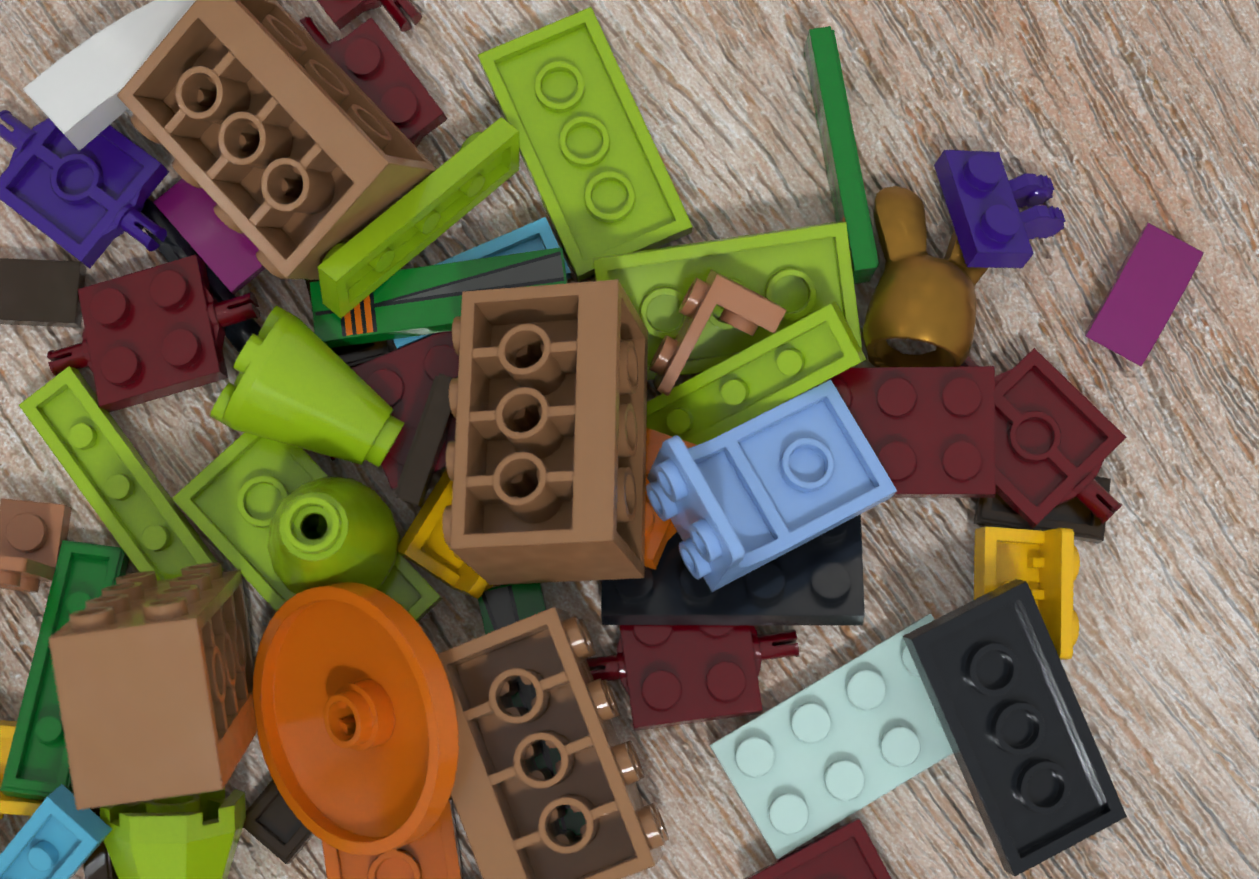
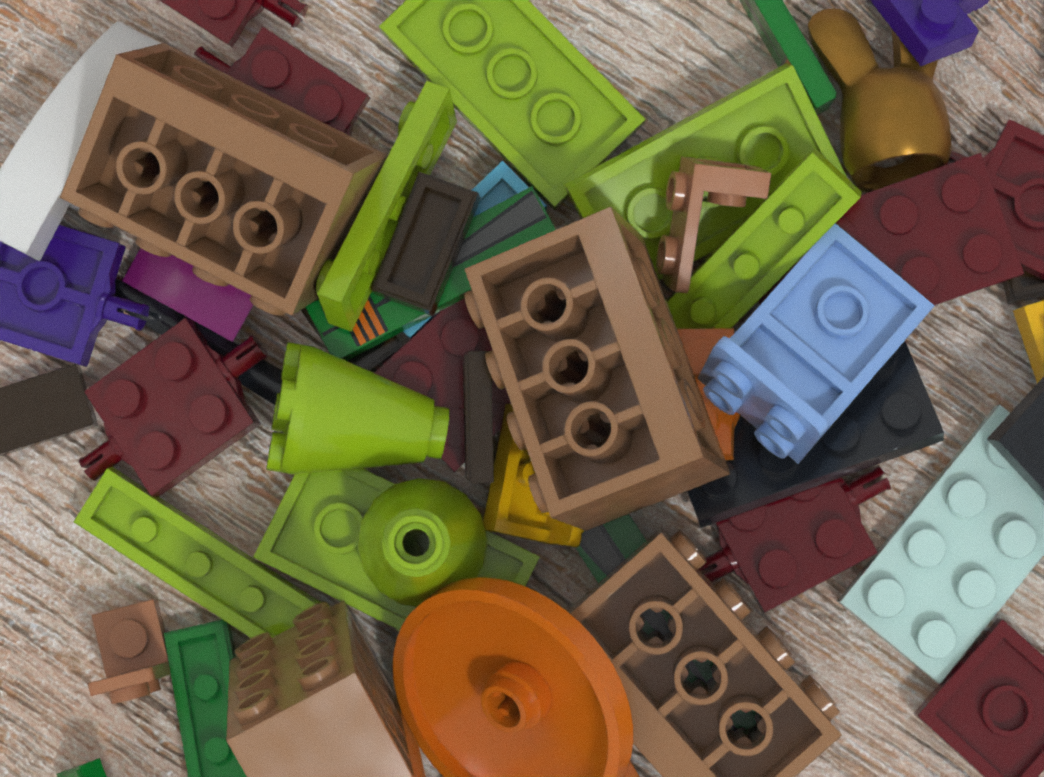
camera: 15 degrees left, 5 degrees up
none -> dark brown tile [371,172,481,316]

